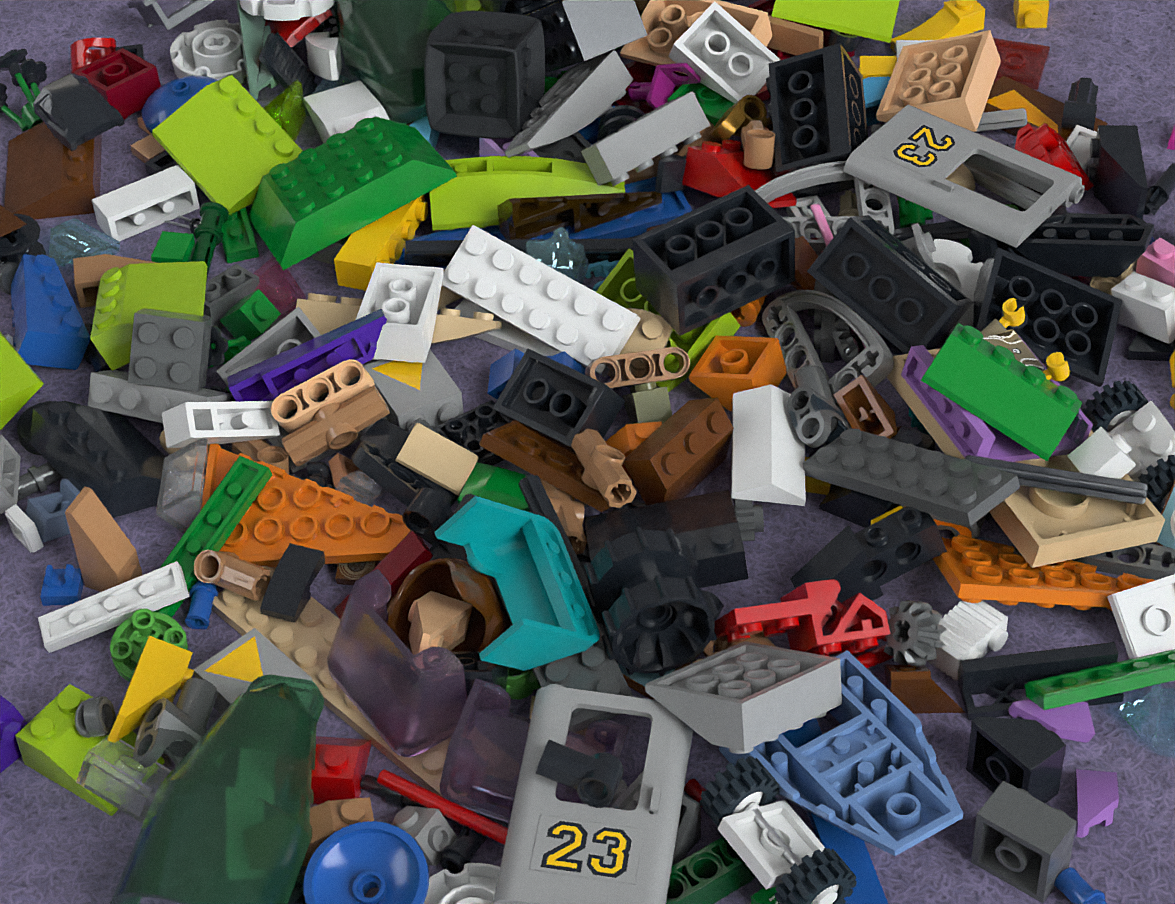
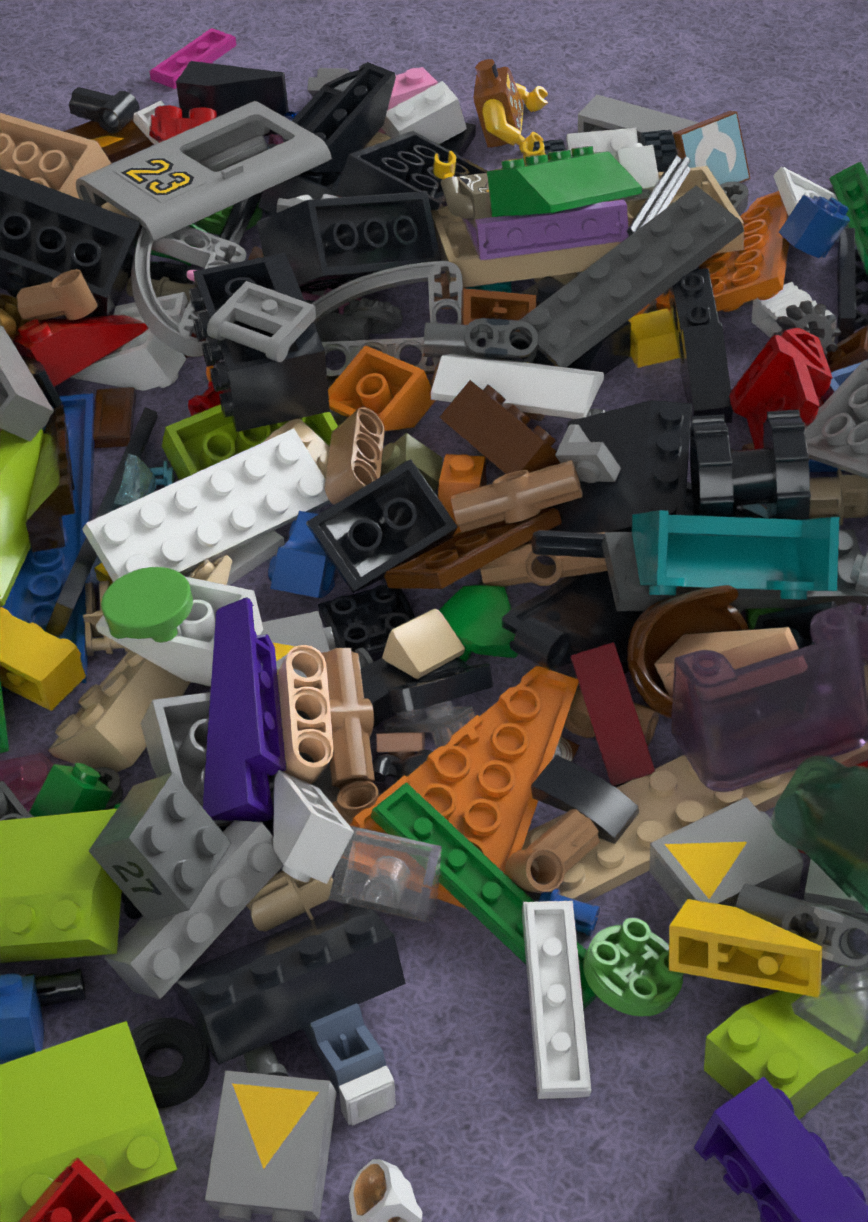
camera: 75 degrees left, 0 degrees up
blue tile [40,564,84,606] -> none
medium nougat slope [65,487,142,592] -> none
dark grey tile [75,696,116,737] -> none
none -> bright green tile [101,567,193,643]
none -> light grey plate [207,281,316,362]
none -> light grey bracket [555,425,621,483]
none -> blue brick [778,194,850,258]

